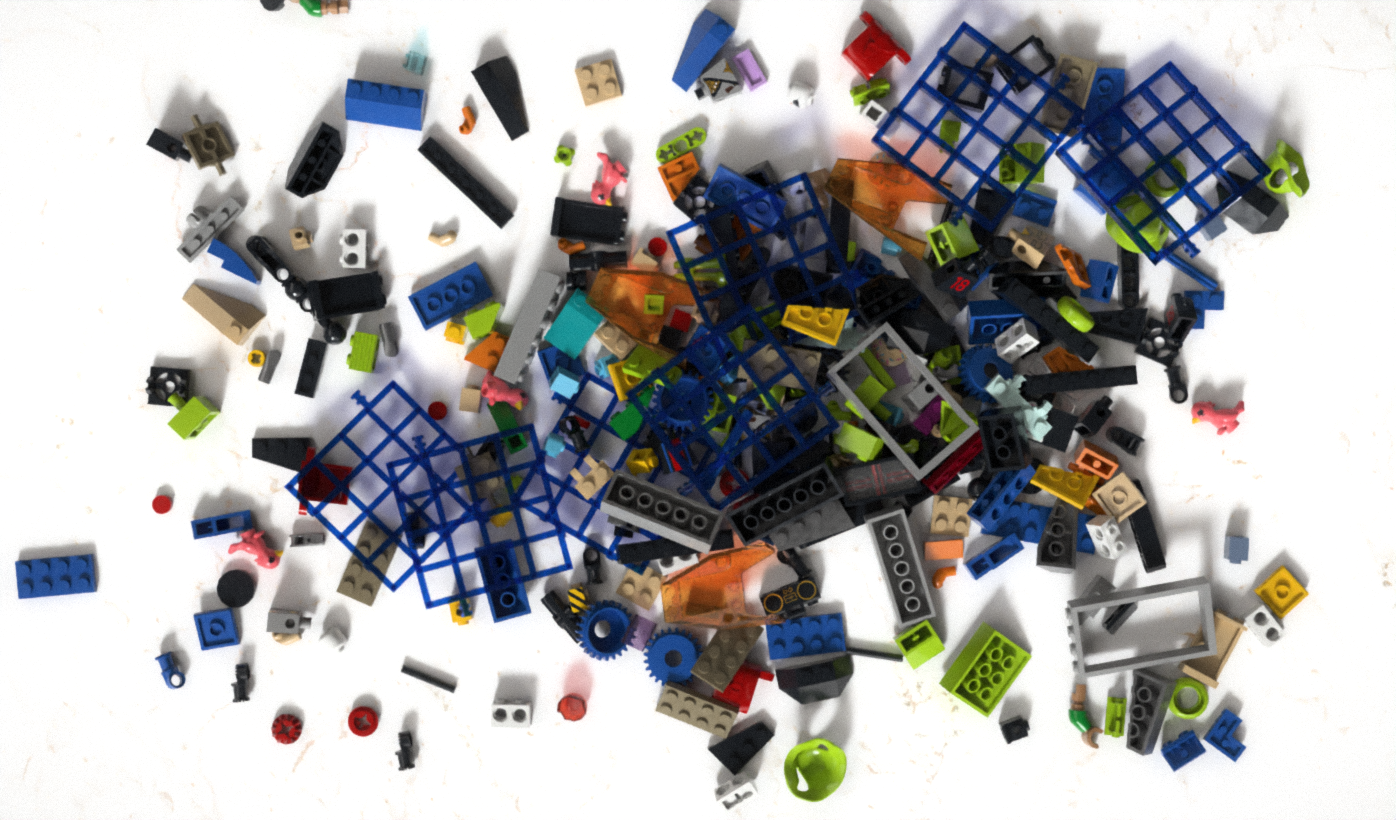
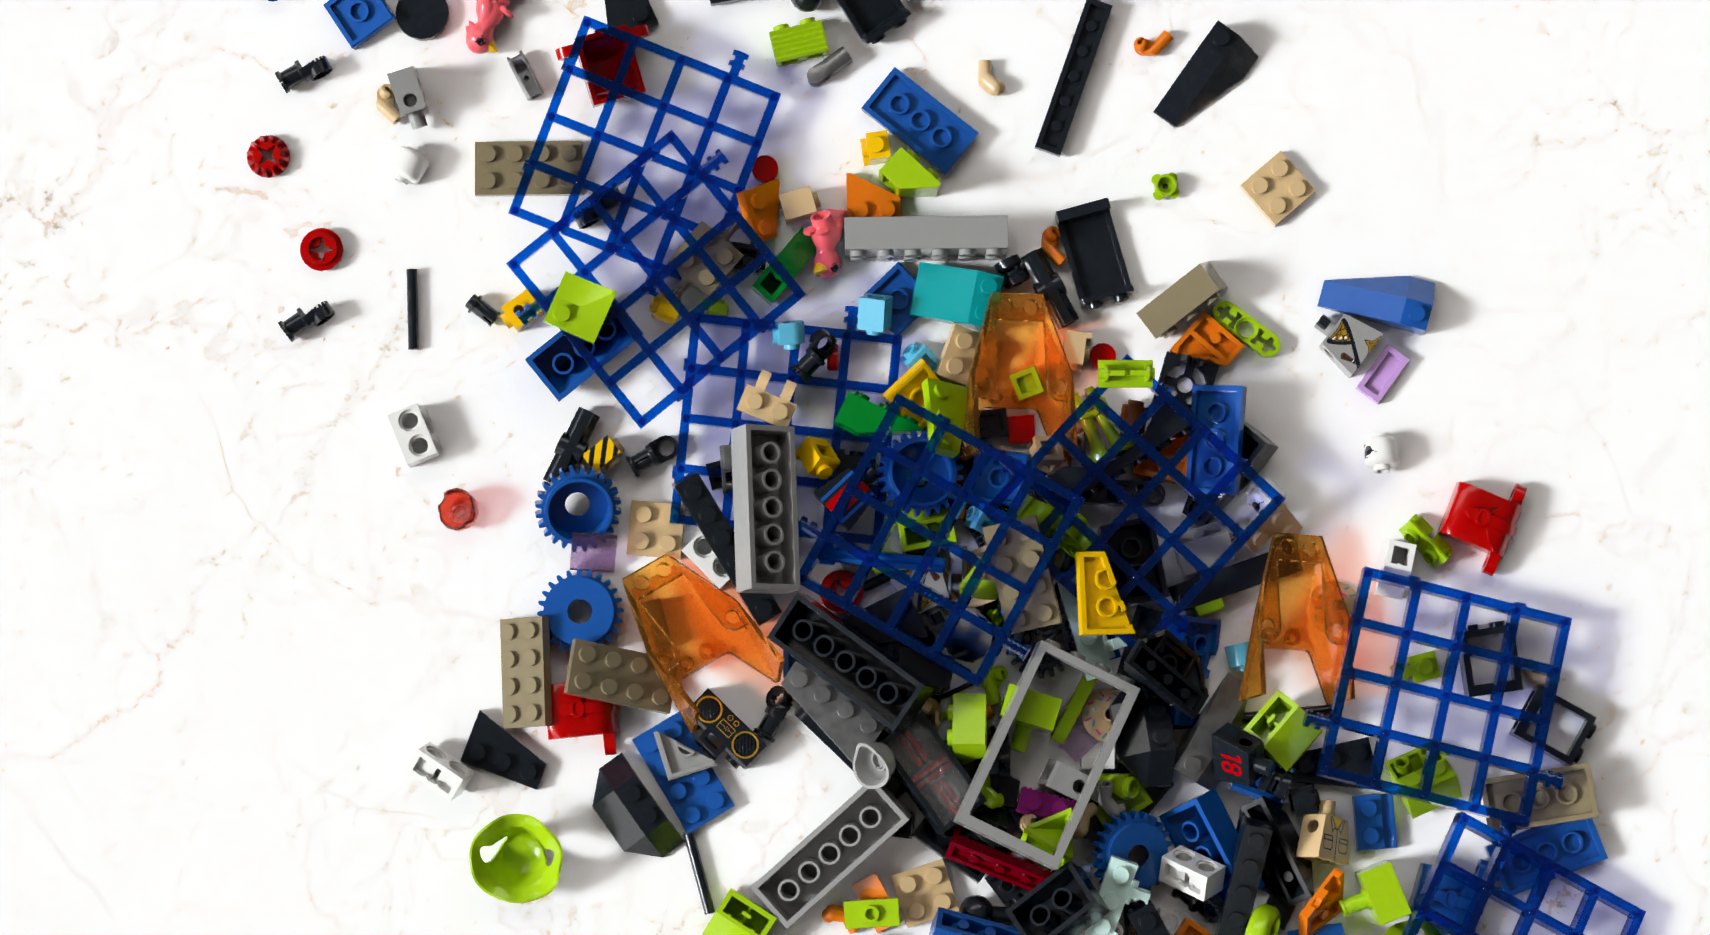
camera: 70 degrees right, 5 degrees down
coral animal [591,152,627,206] -> none
medium azure bracket [873,400,904,426] -> none
none -> black pin [465,294,501,327]
none -> lime plate [543,271,617,344]
none -> light grey tile [653,731,717,781]
none -> orange wing [736,178,780,245]
none -> lime plate [843,897,901,929]
none -> light grey helmet [853,742,896,789]
none -> lime hinge [1098,360,1155,388]
none -> dark tan wedge [1136,261,1228,339]
none -> lime brick [1338,860,1412,926]

